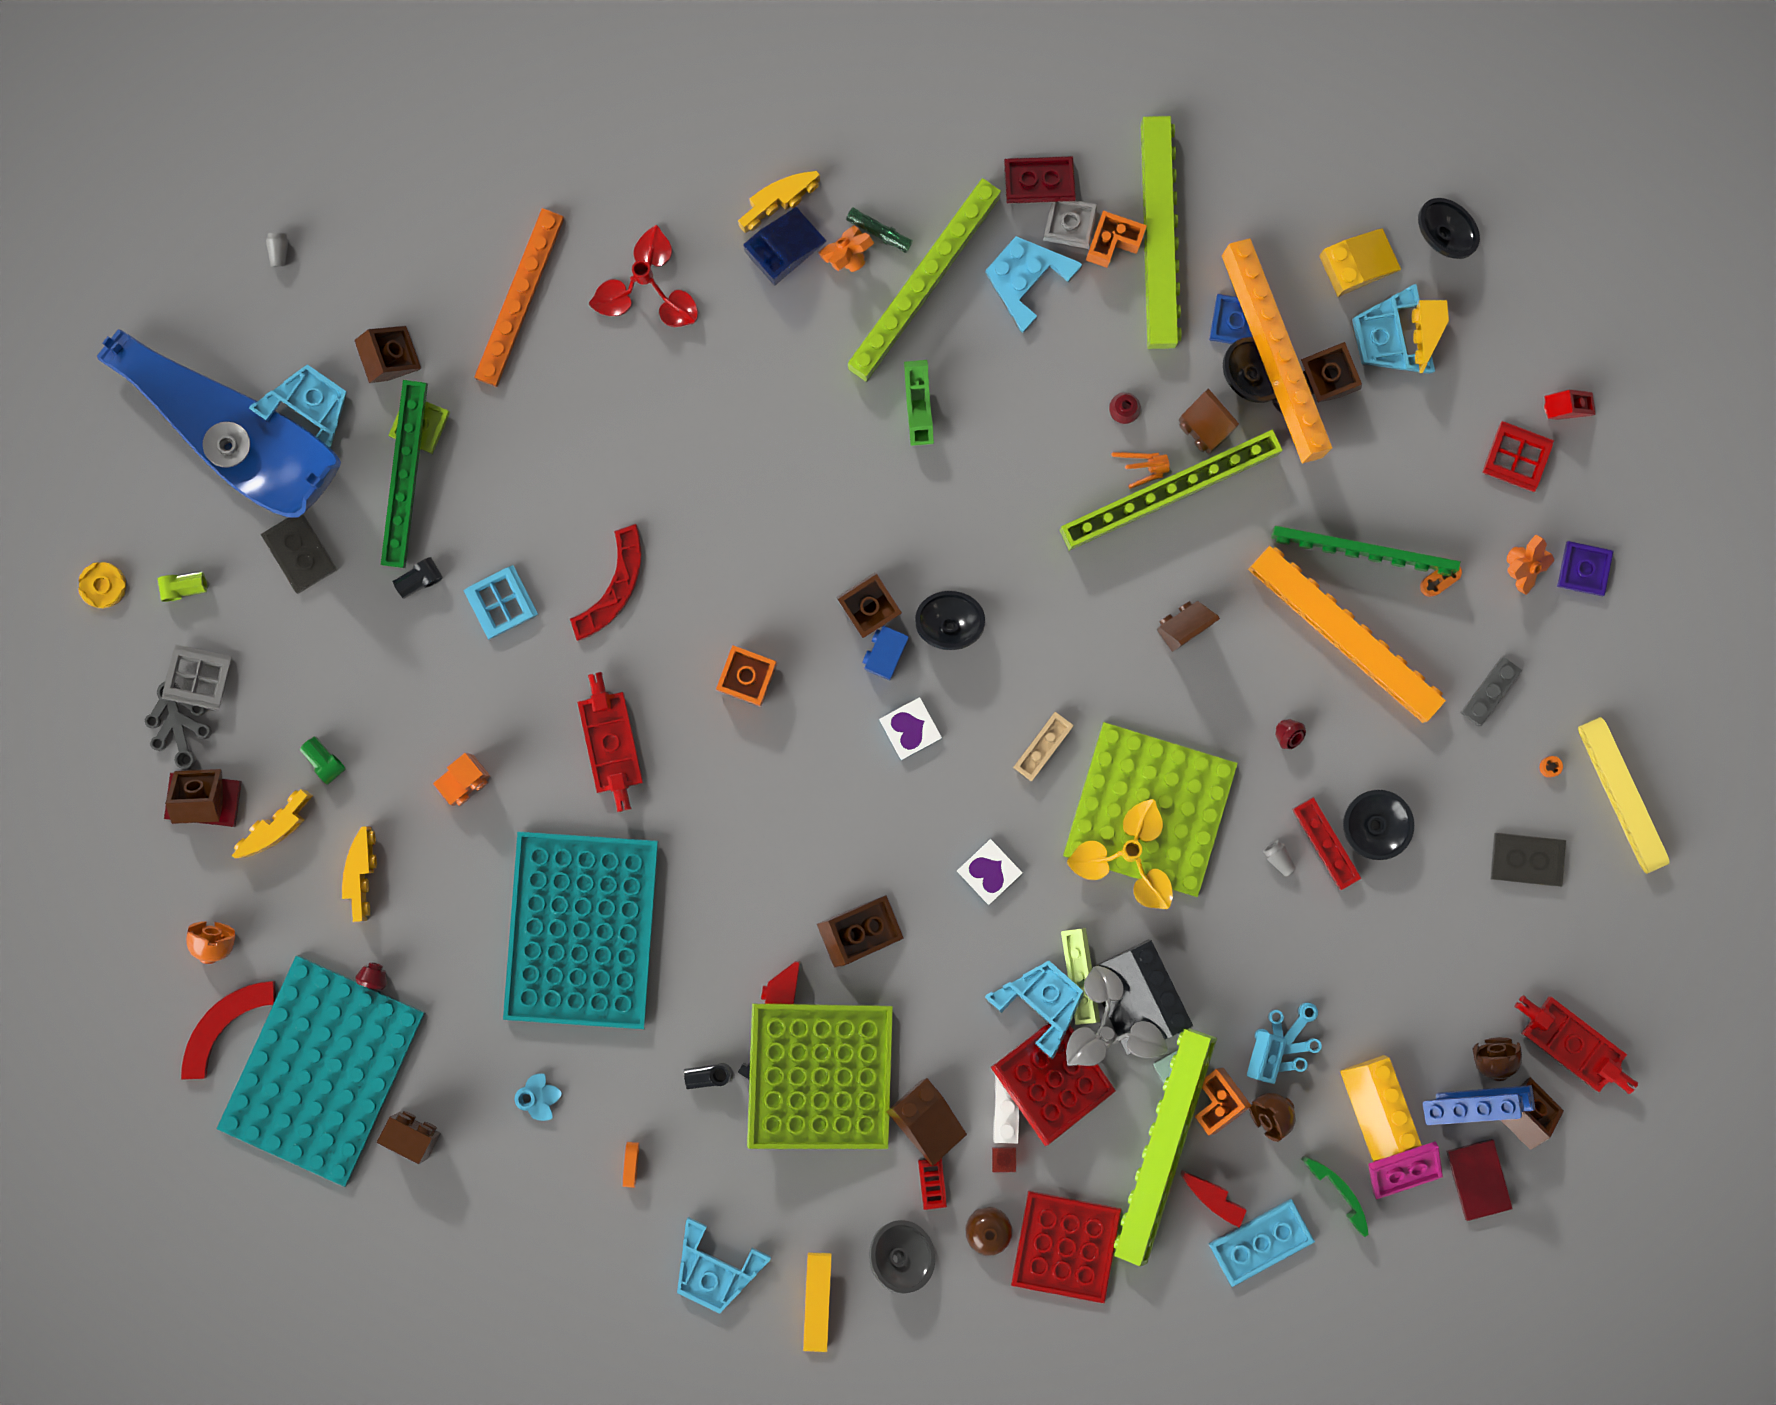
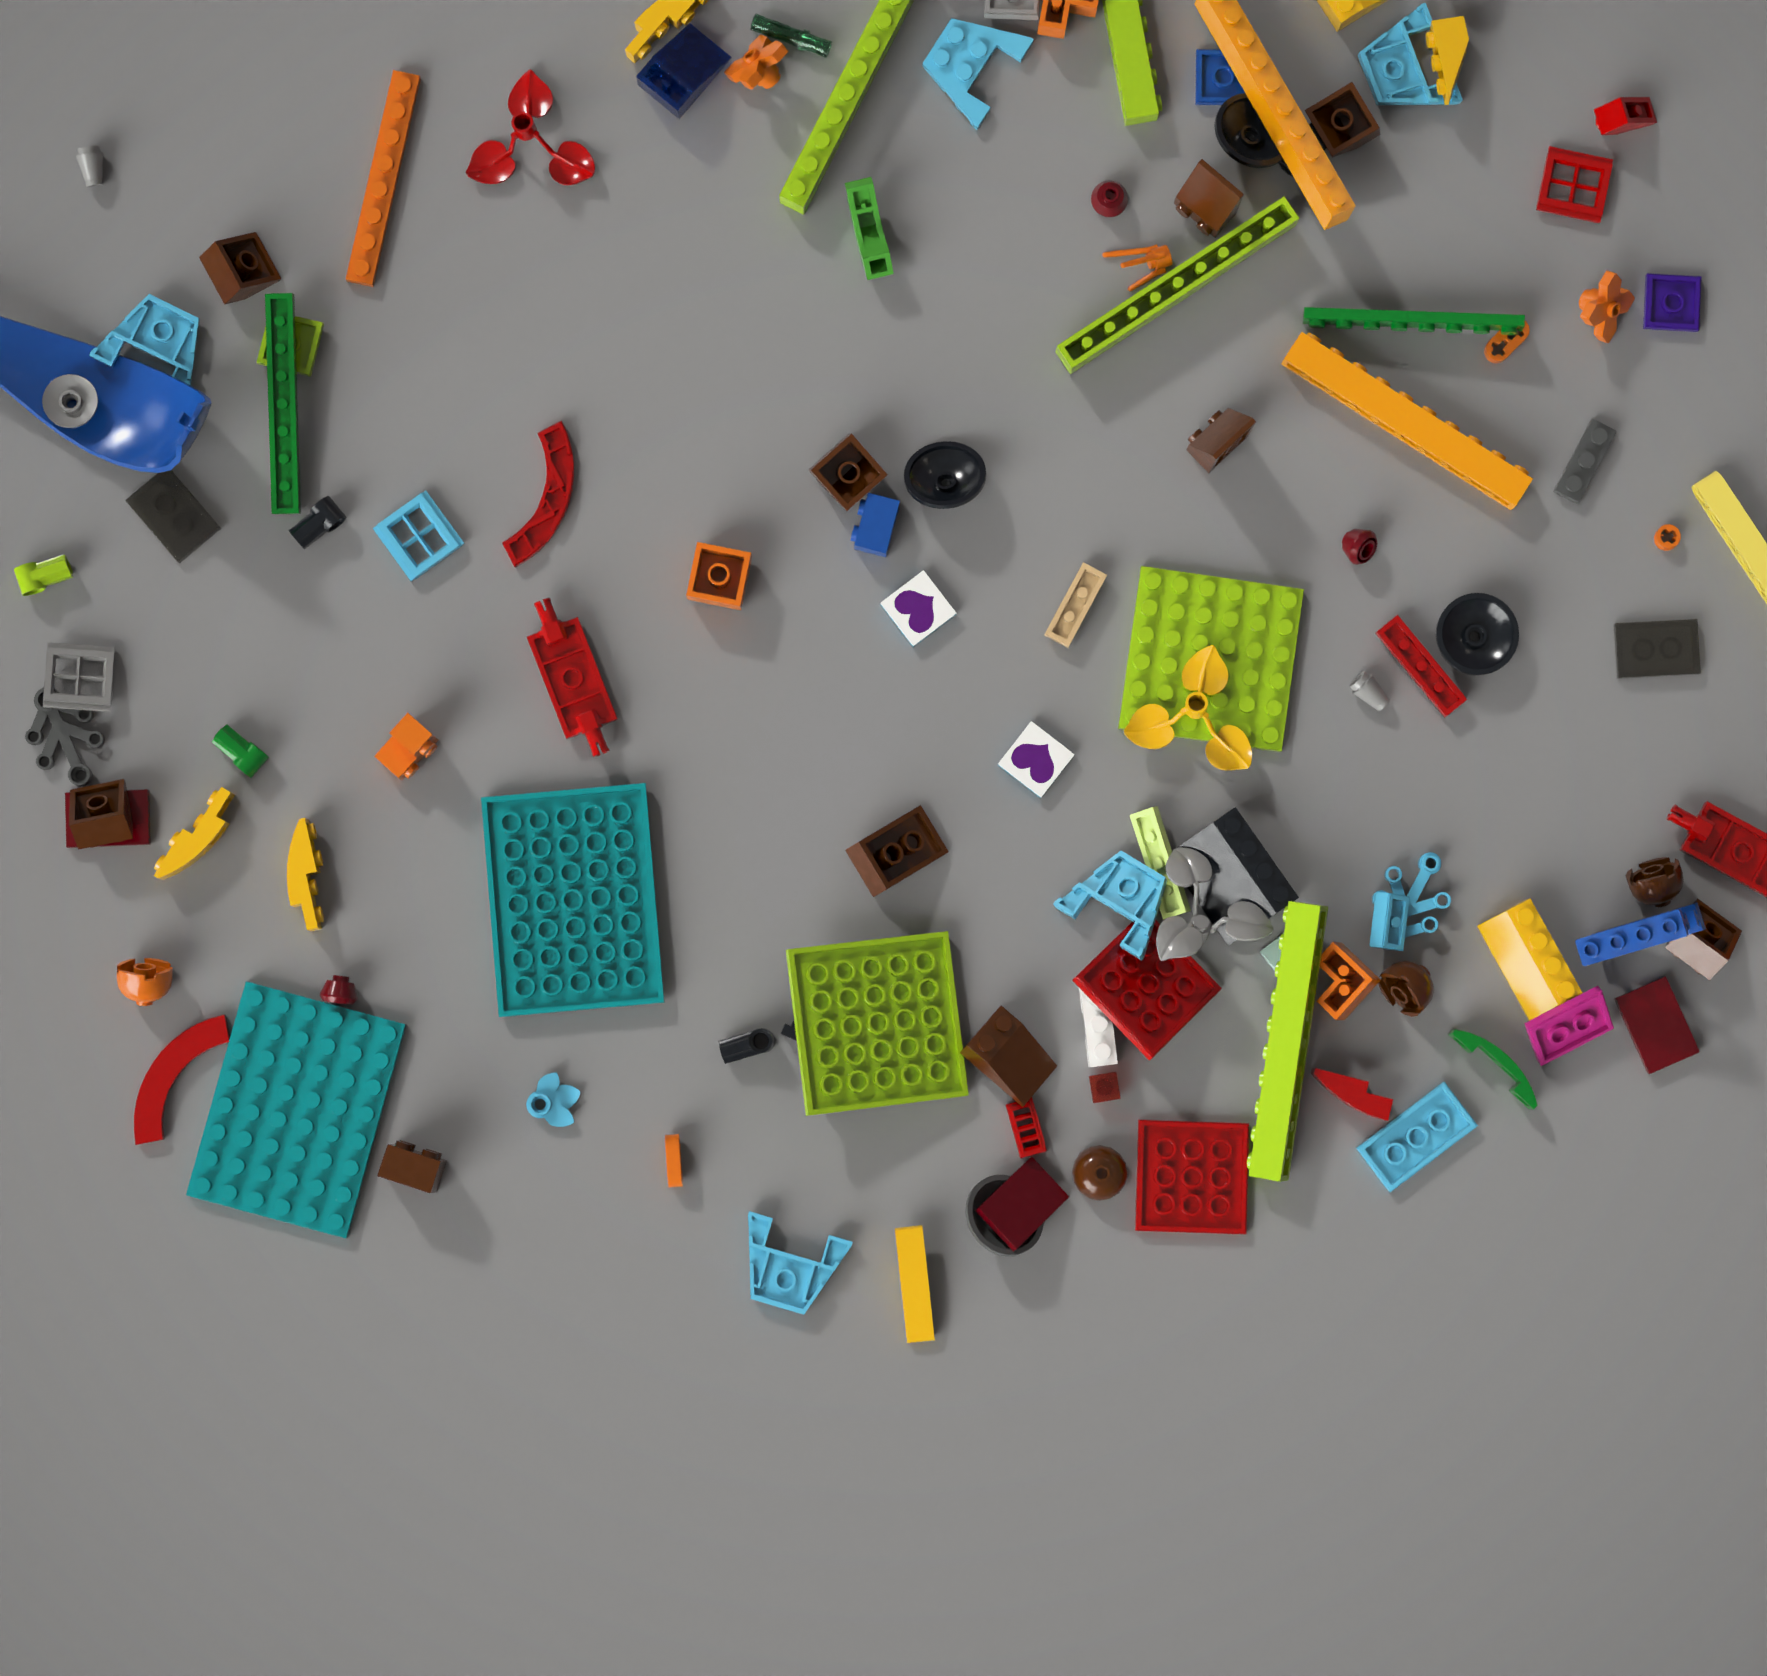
camera: 10 degrees left, 0 degrees up
red slope [761,961,800,1004] -> none
none -> dark red tile [975,1156,1069,1251]

